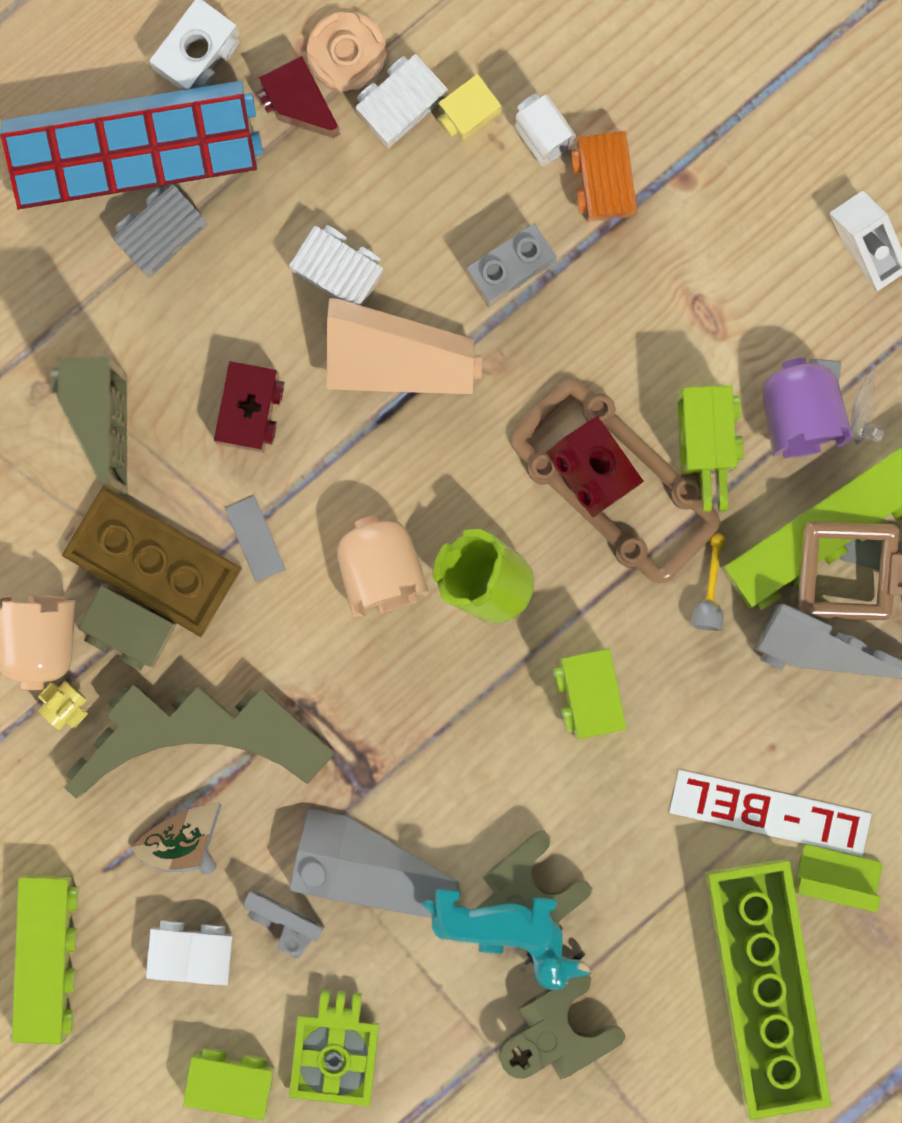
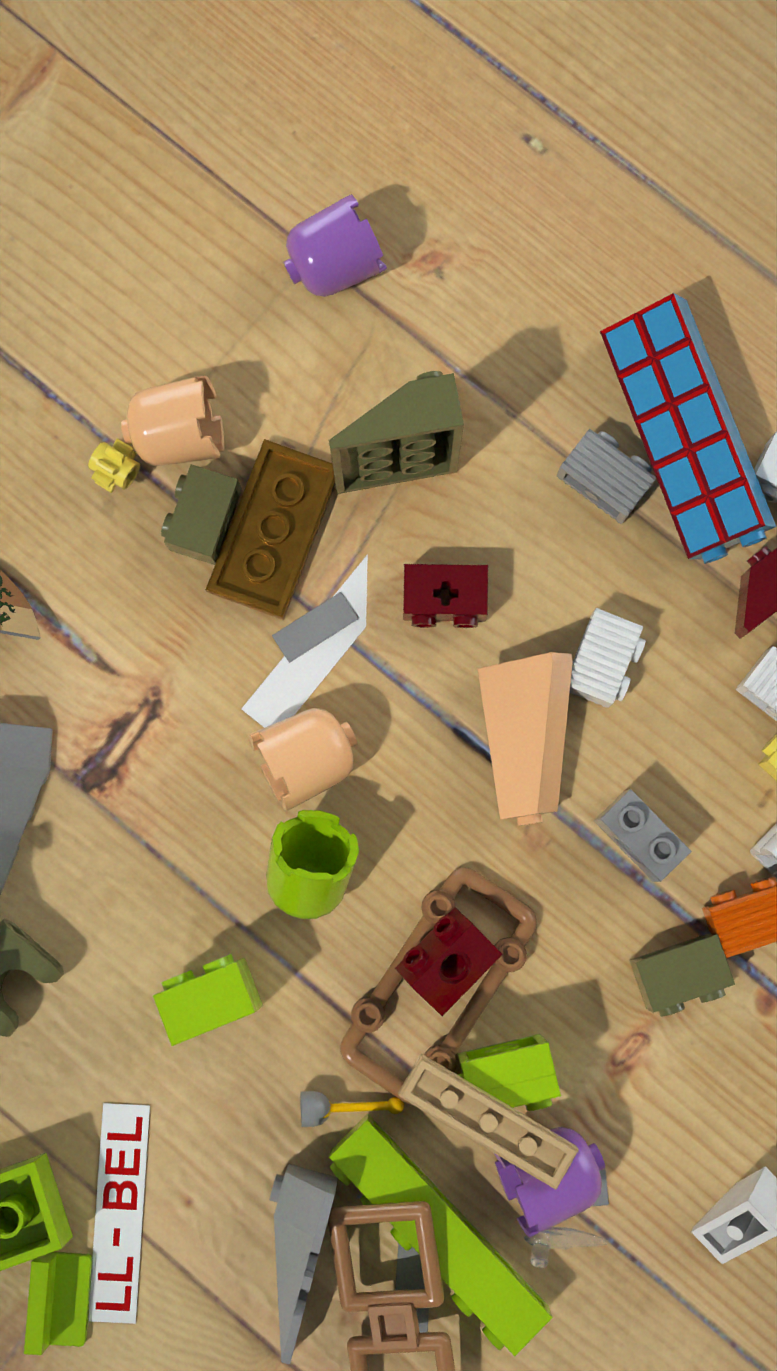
camera: 85 degrees right, 5 degrees down
olive arch [64,685,336,798] -> none
none -> white sticker [241,554,368,728]
none -> tan tile [398,1054,579,1190]
none -> olive brick [629,933,735,1017]

